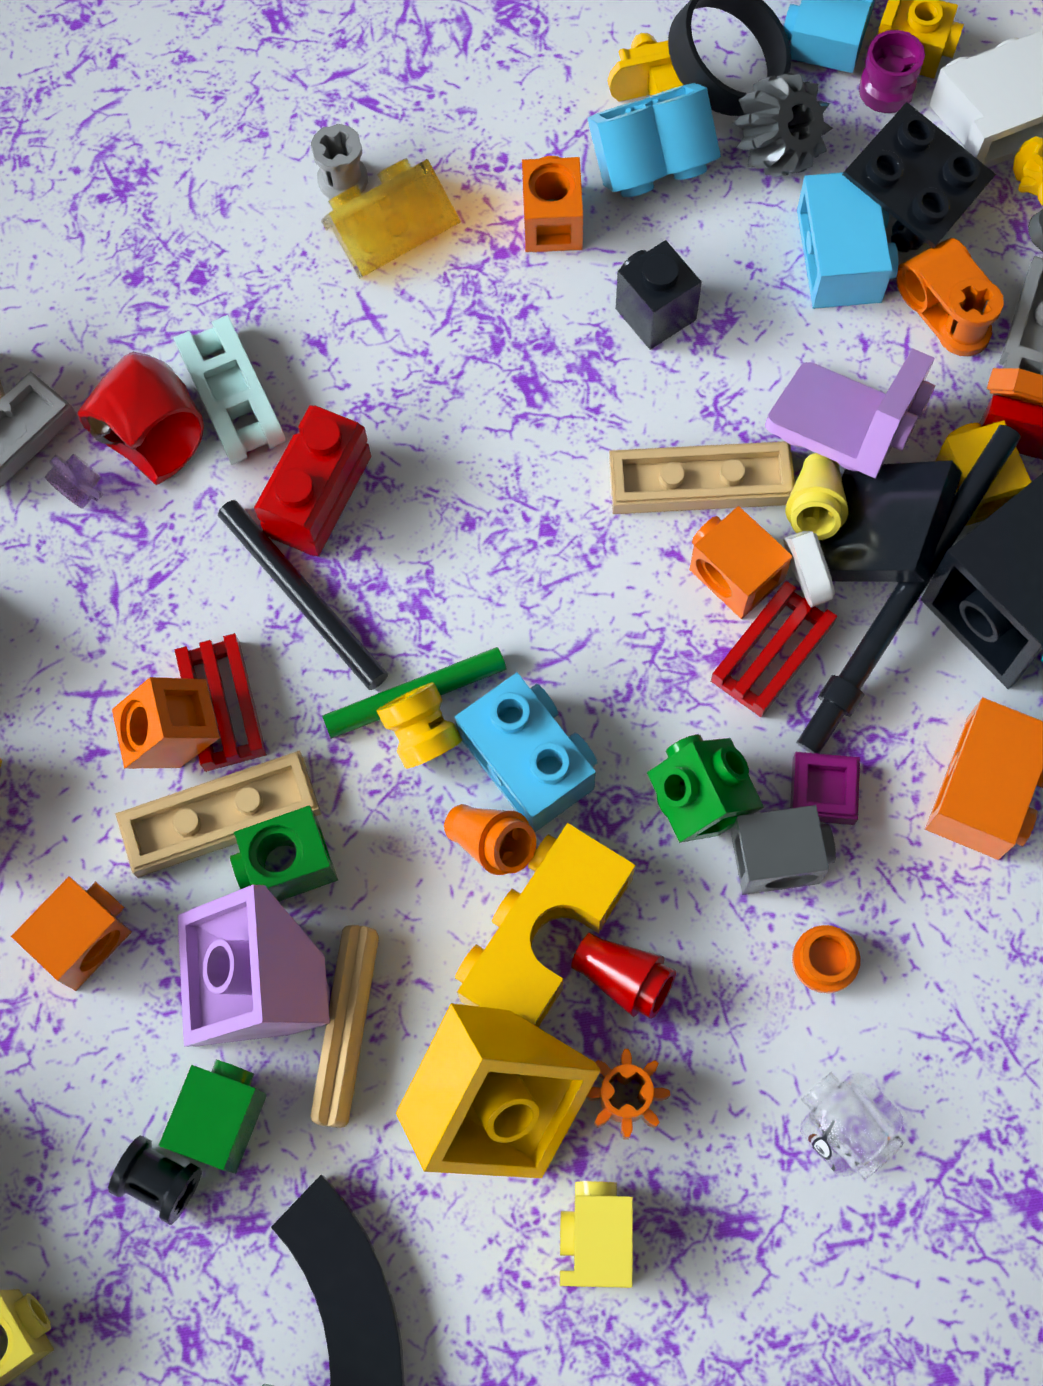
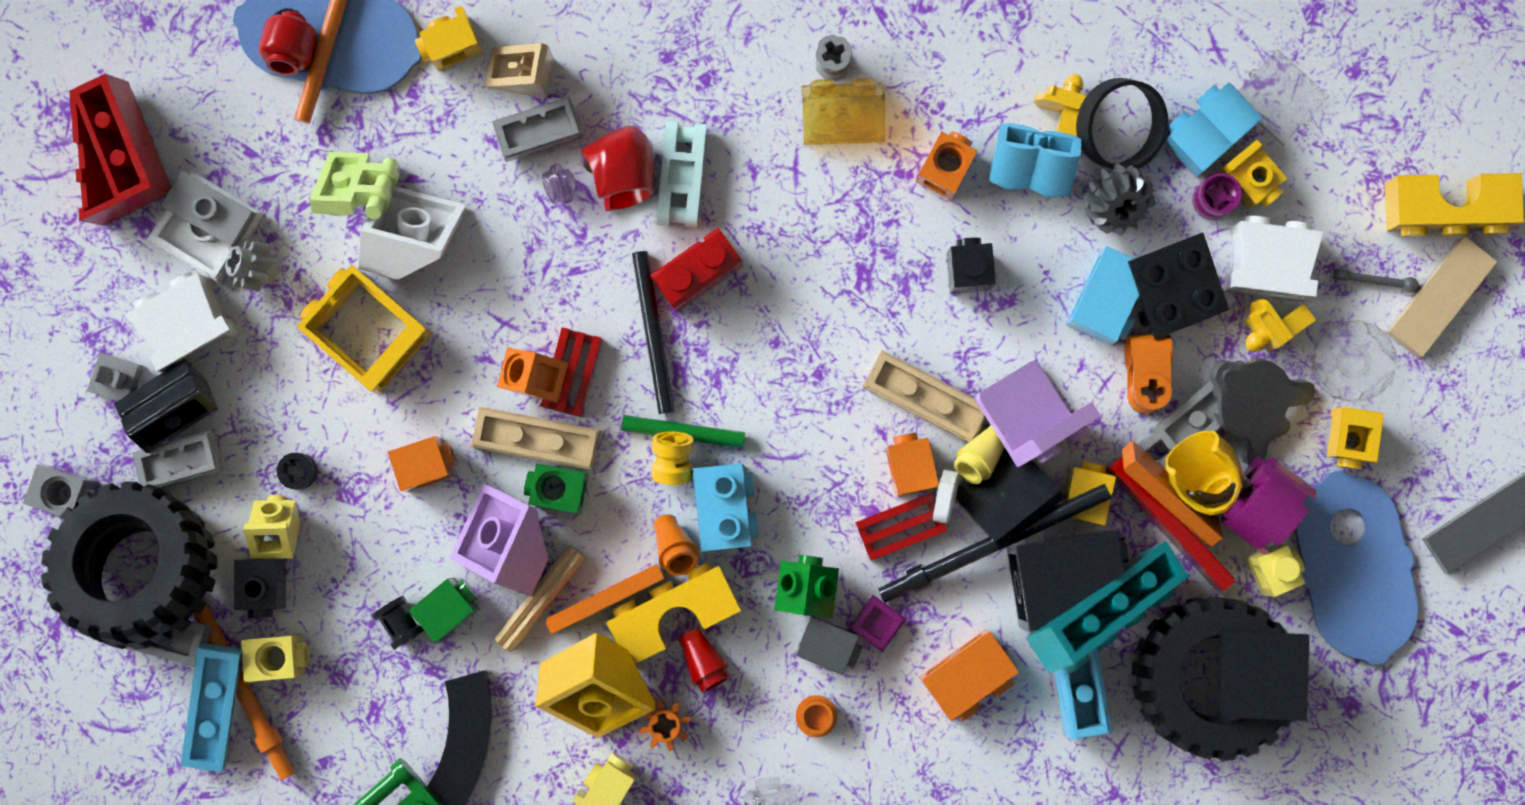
camera: 30 degrees right, 15 degrees up
none -> orange tile [545,564,666,635]

